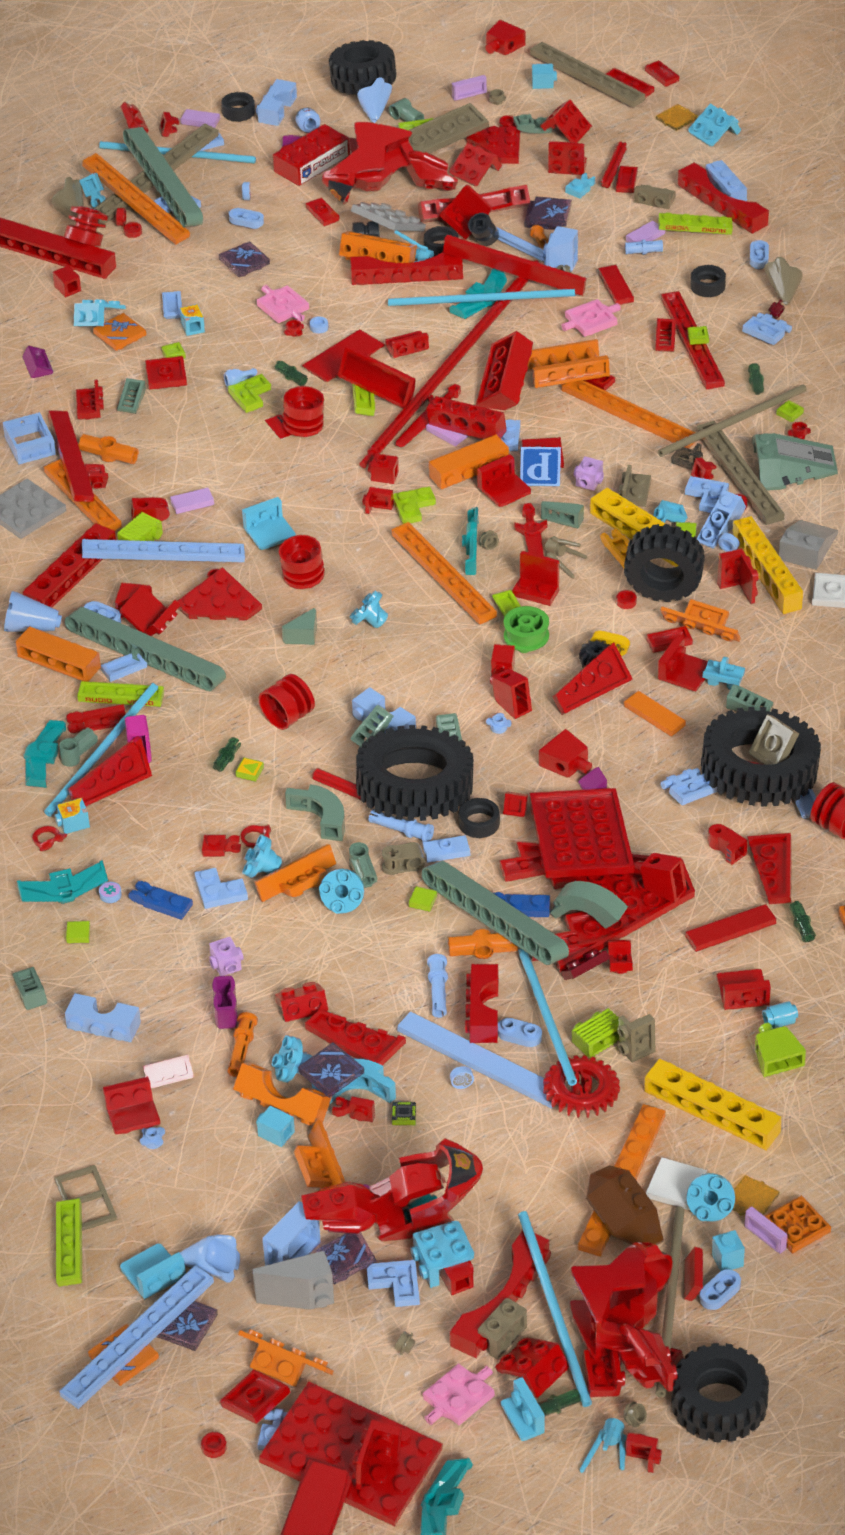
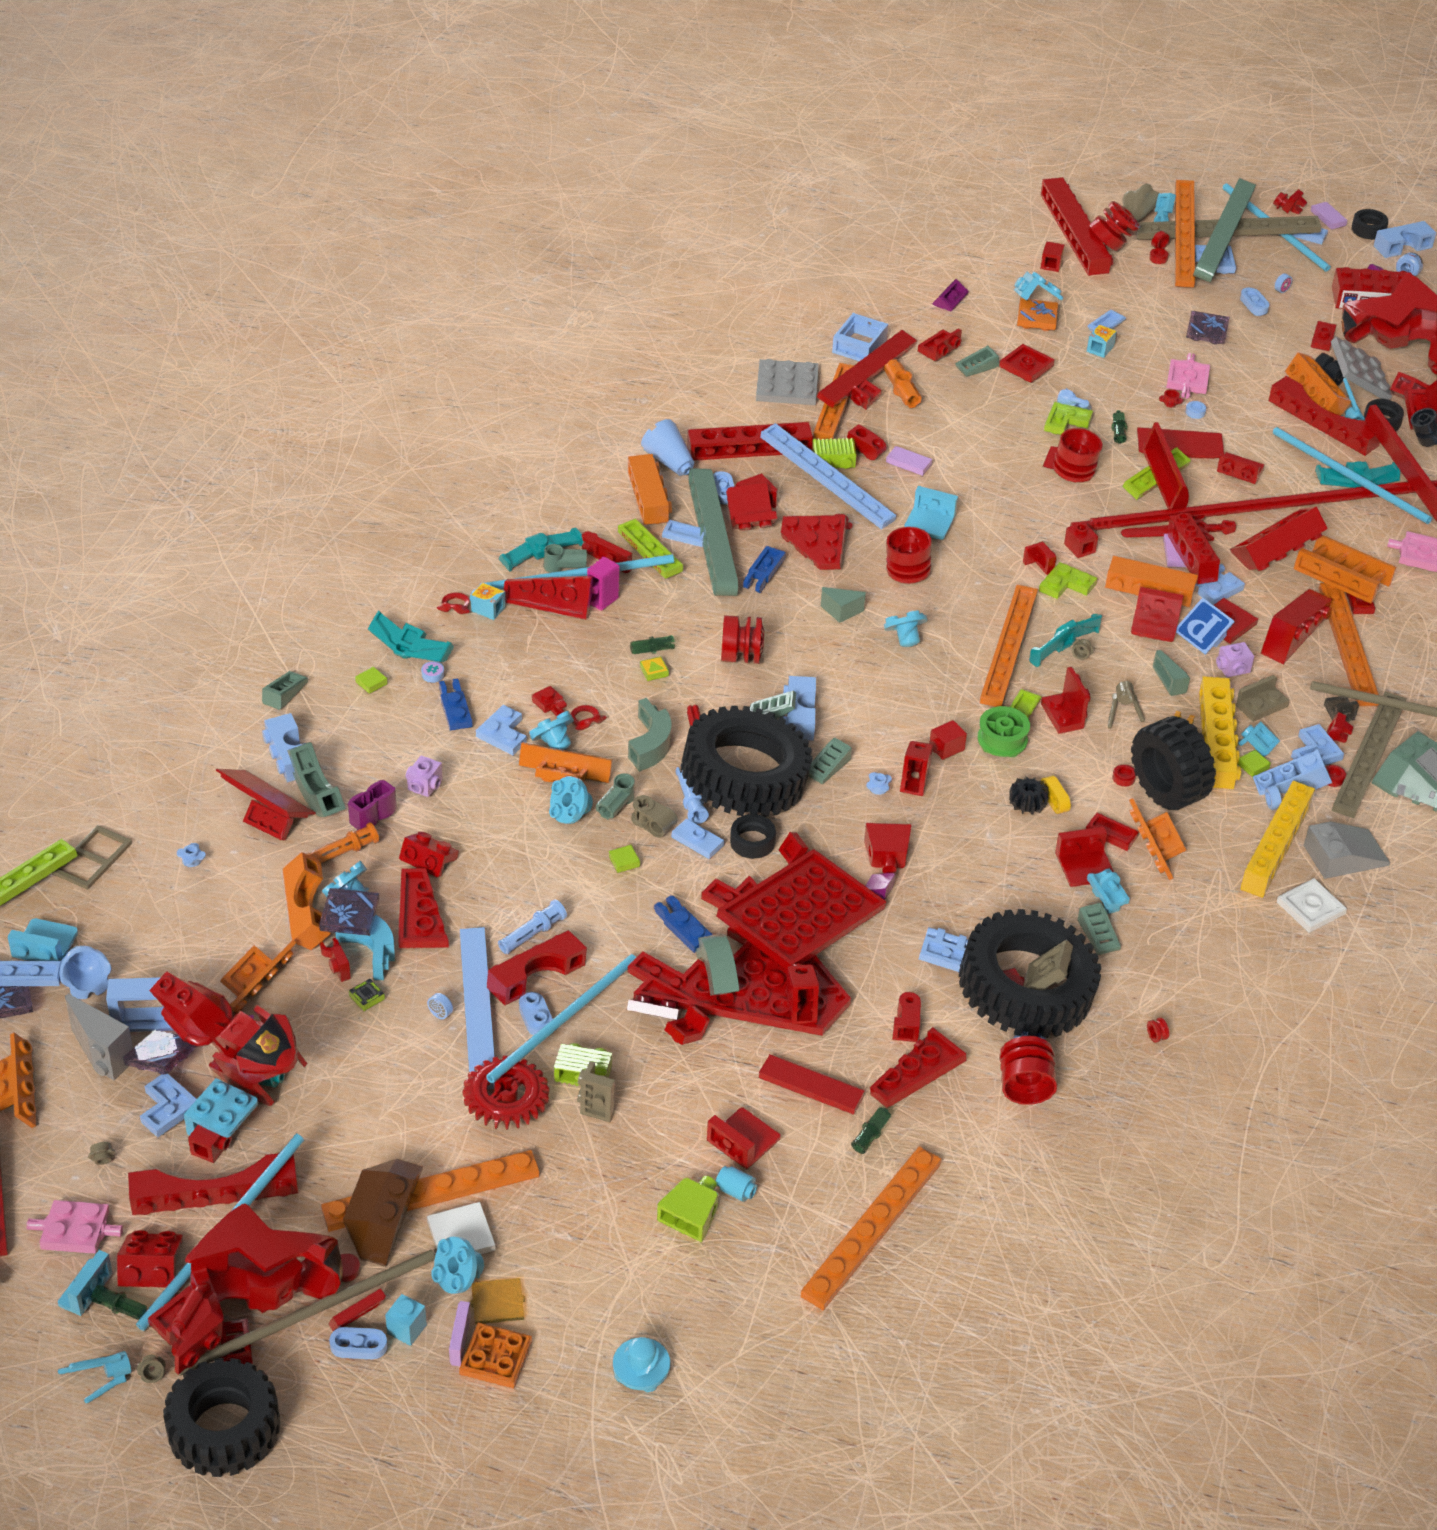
camera: 45 degrees right, 0 degrees up
red bracket [102,1076,161,1135] -> none
red bracket [120,102,149,133] -> none
lime tile [161,342,186,359] -> none
medium azure brick [256,1106,295,1148] -> none
sand green beam [422,861,569,965] -> none
orange piece [448,929,518,959] -> none
dark tan bracket [478,1298,527,1360] -> none
red sword [514,503,548,556] -> none
red wing [552,642,633,715] -> none
orange tile [624,691,686,737] -> none
red bracket [626,1433,662,1473] -> none
yellow brick [645,1059,782,1151] -> none
red bracket [717,549,759,604] -> none
none -> red piece [216,769,316,818]
none -> sand green arch [287,742,346,817]
none -> blue hinge [743,546,786,593]
none -> red wedge [1260,589,1332,665]
none -> red plate [1273,192,1288,209]

